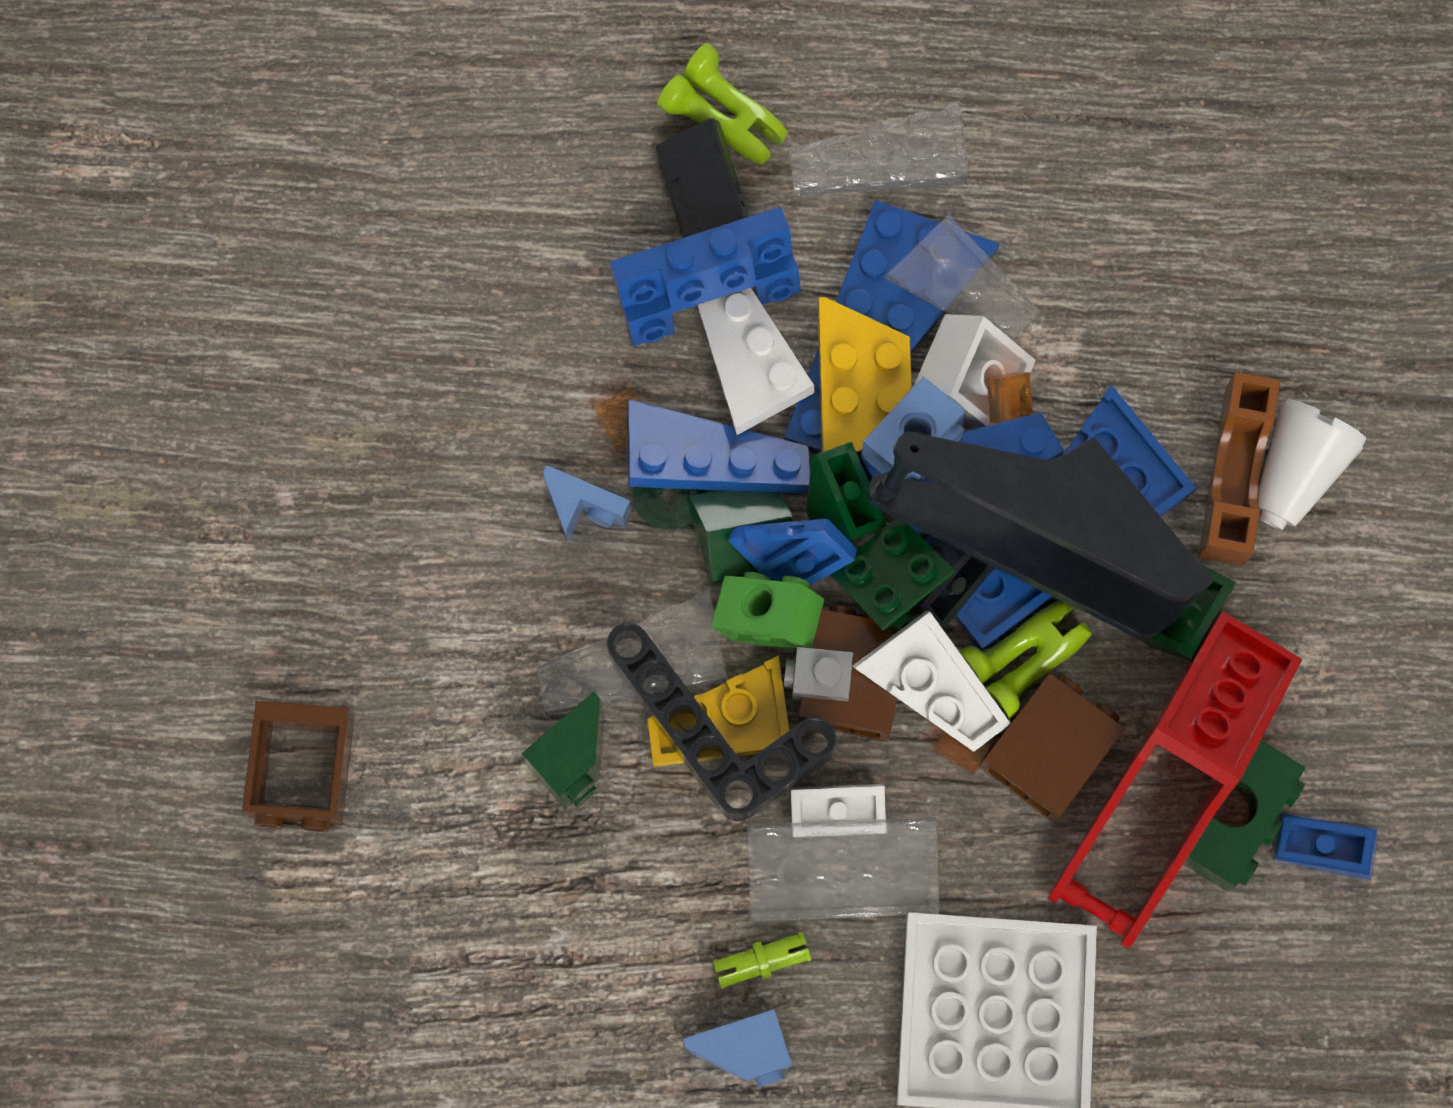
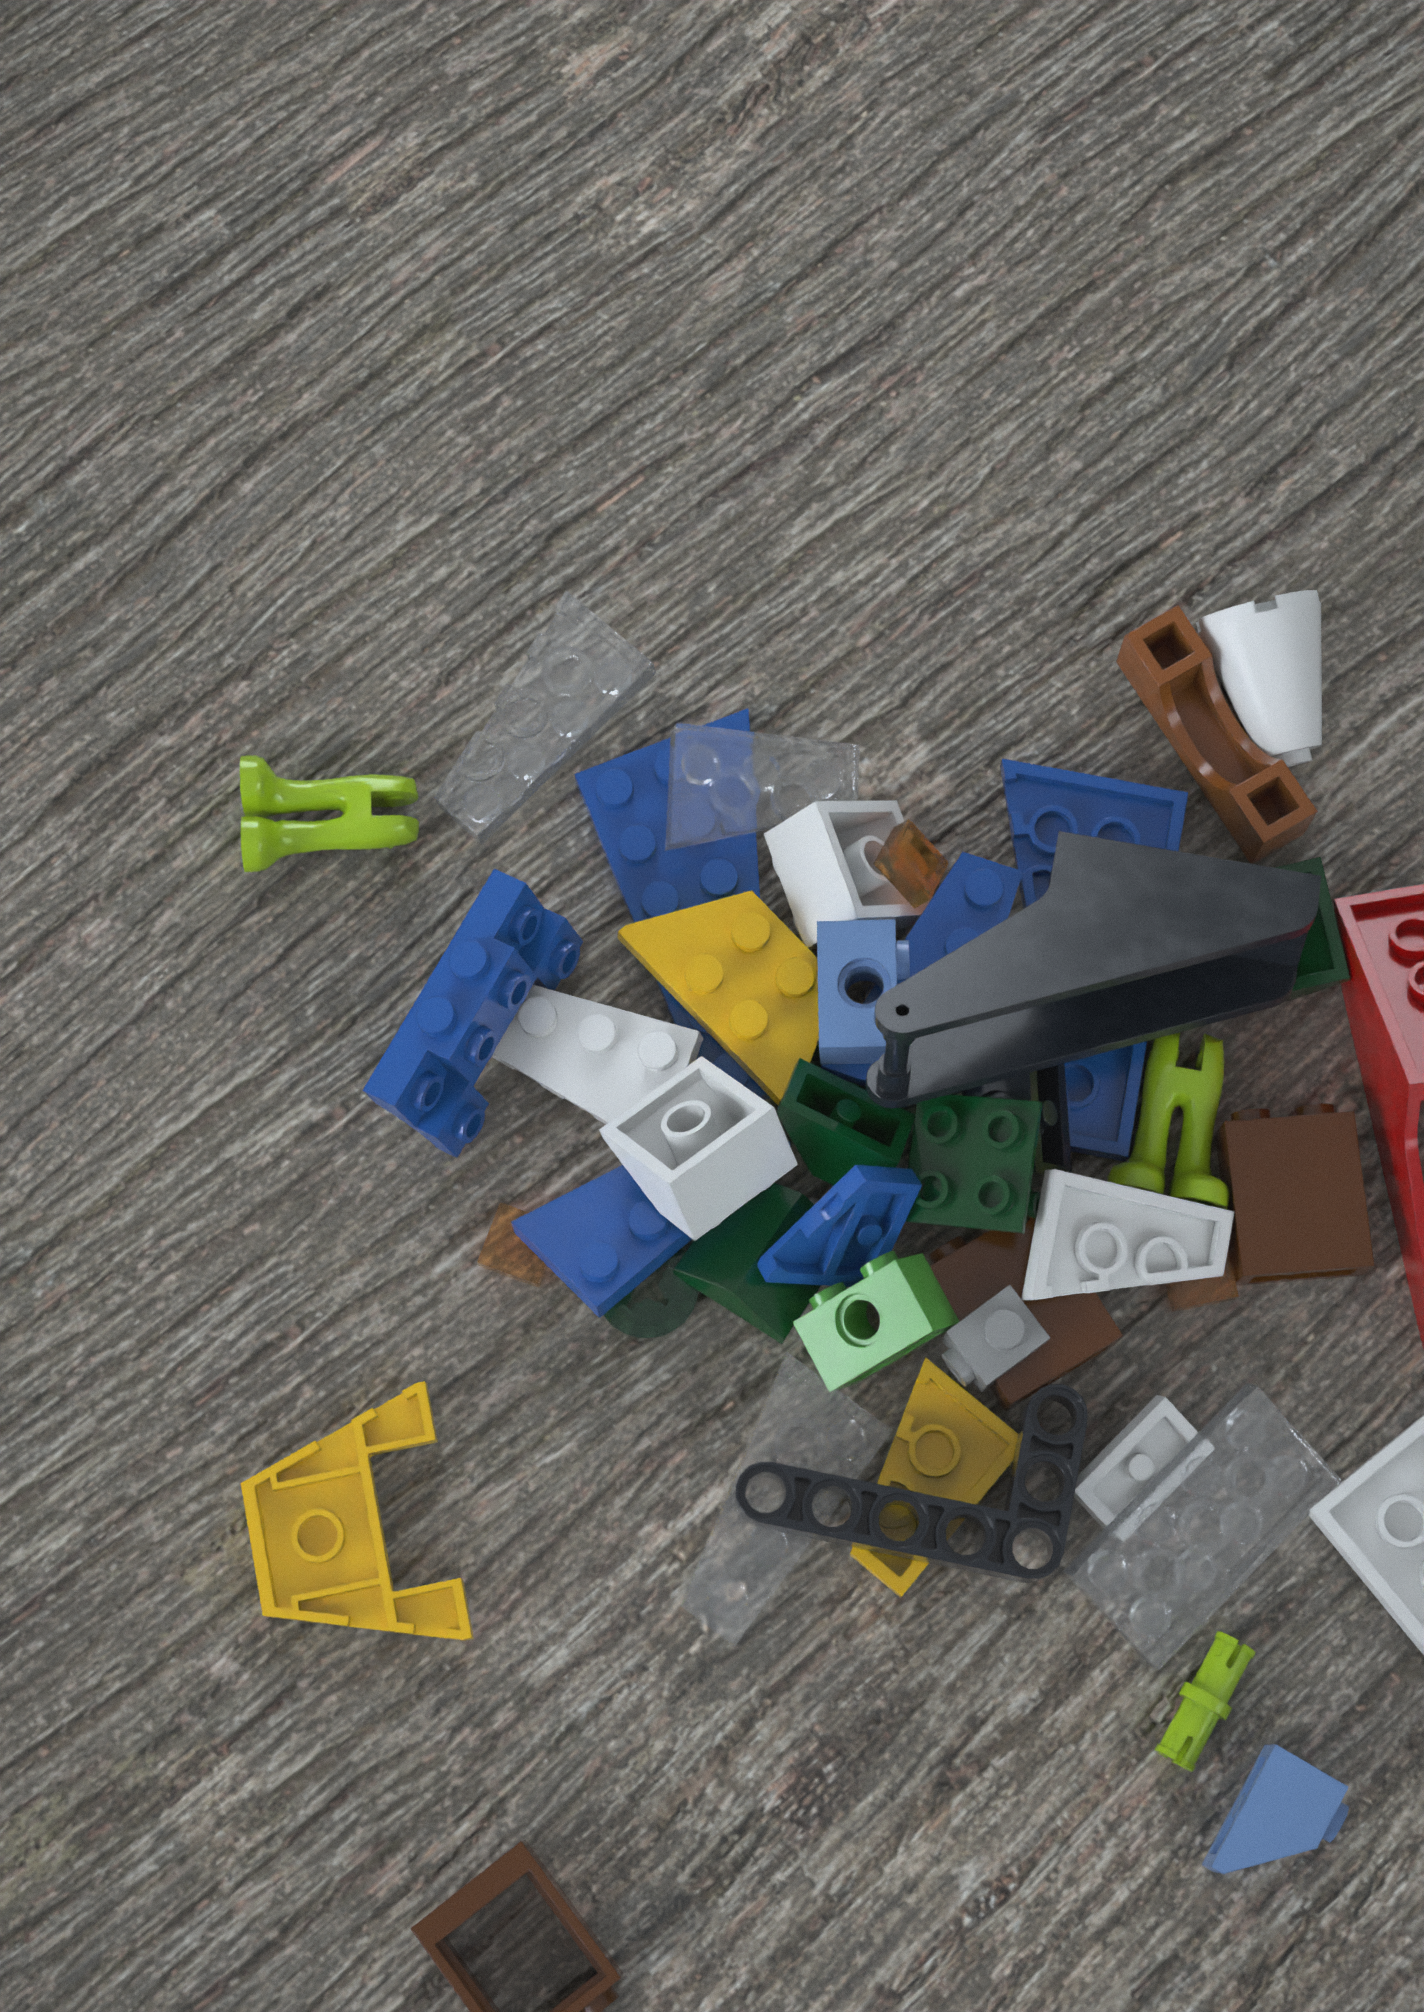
camera: 40 degrees left, 0 degrees up
dark green slope [522,691,604,810] -> none
medium blue slope [543,465,631,541] -> none
black piece [655,118,749,238] -> none
none -> yellow wing [241,1381,474,1641]
none -> white slope [599,1056,798,1241]

